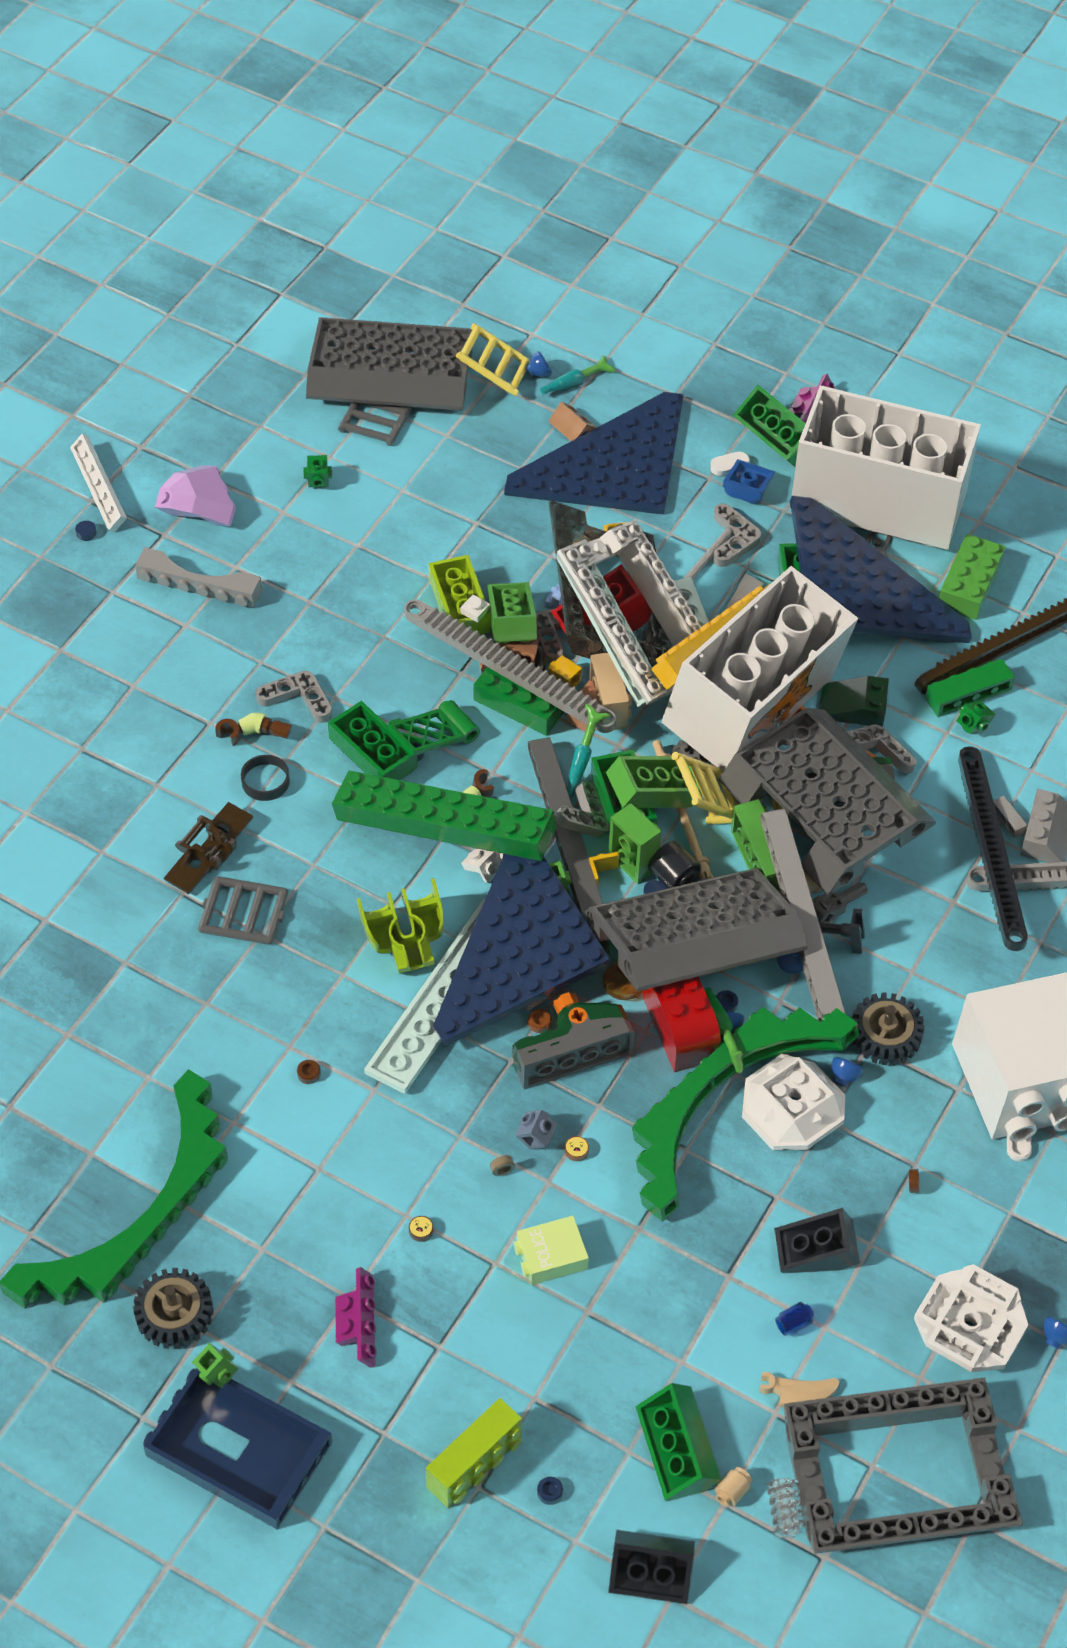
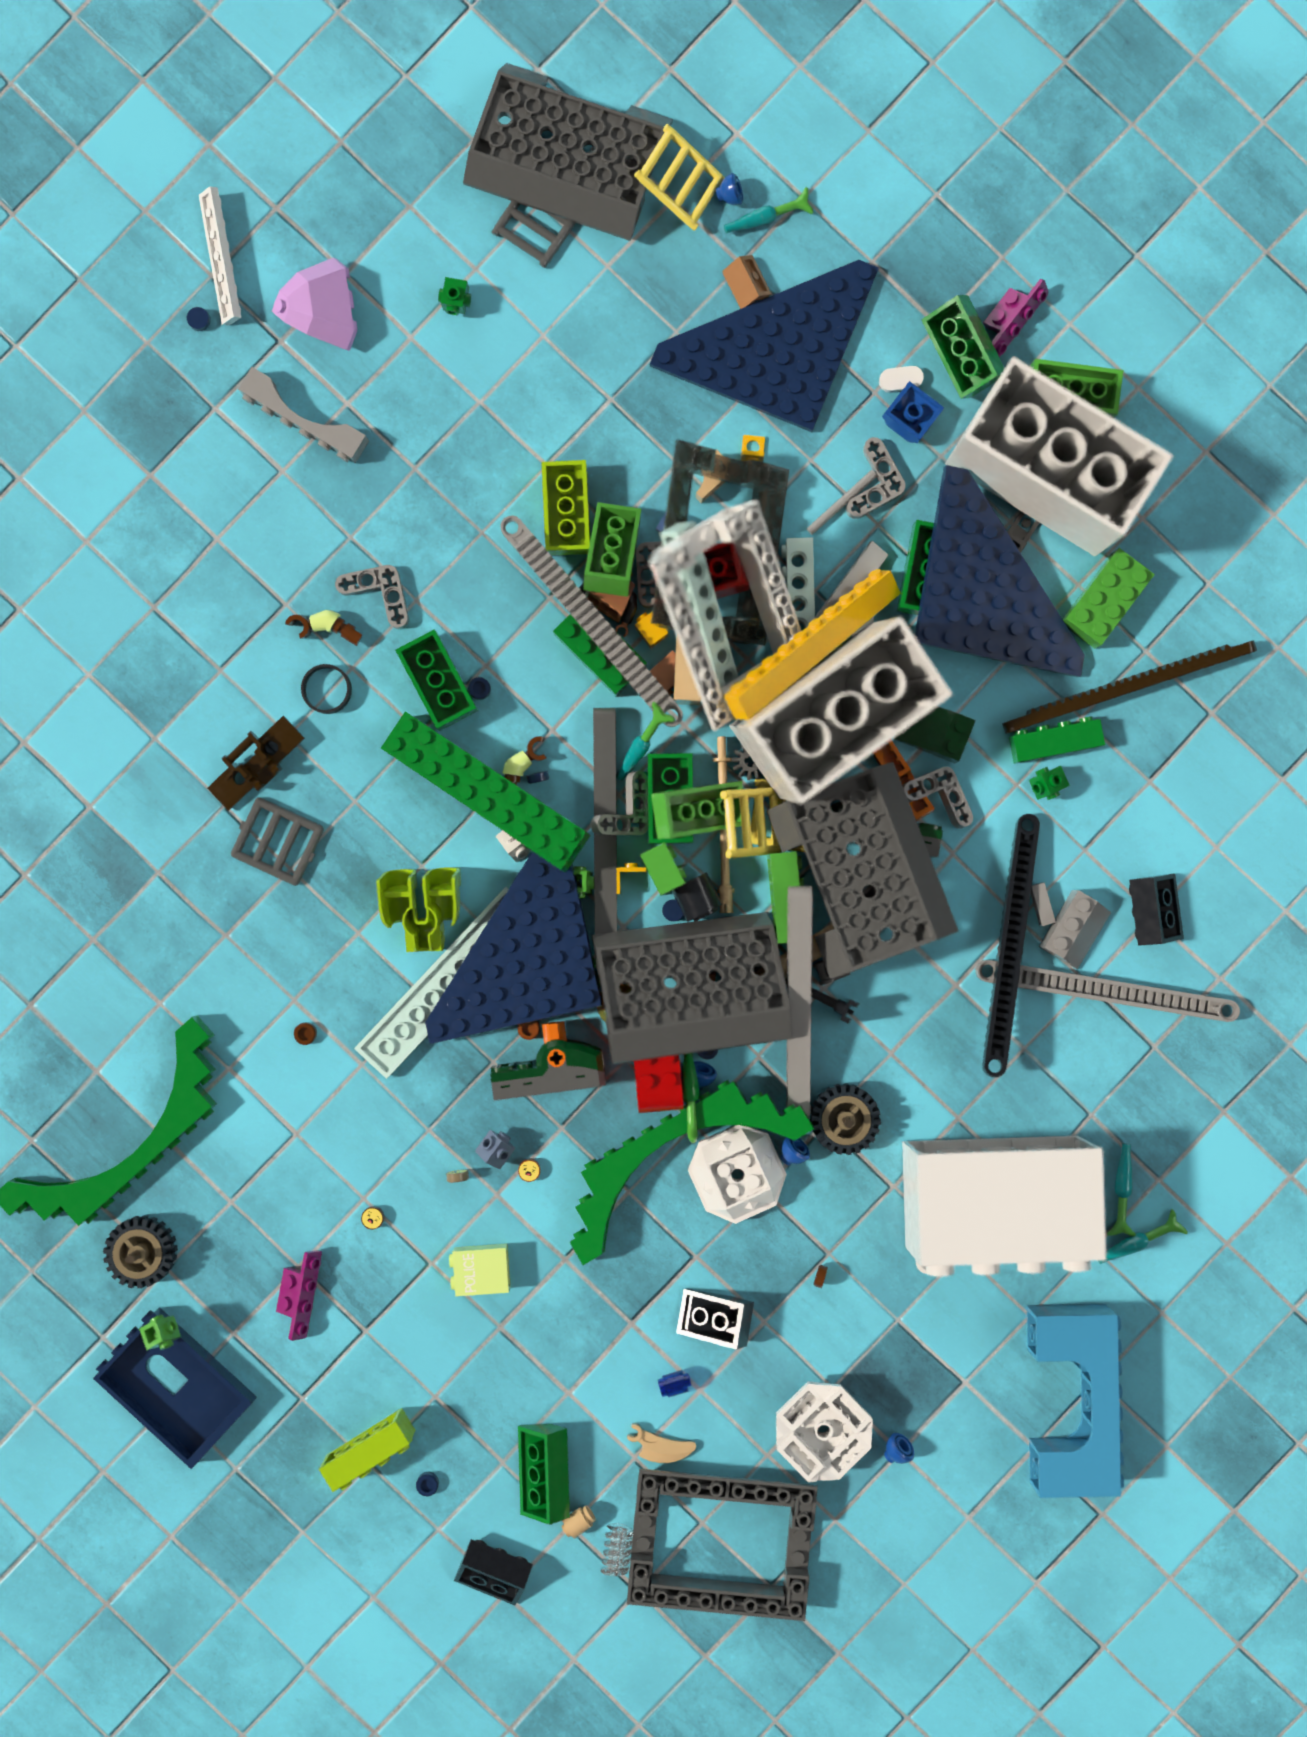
camera: 15 degrees right, 35 degrees up
green piece [387,700,480,757] -> none
white plate [460,595,490,623] -> none

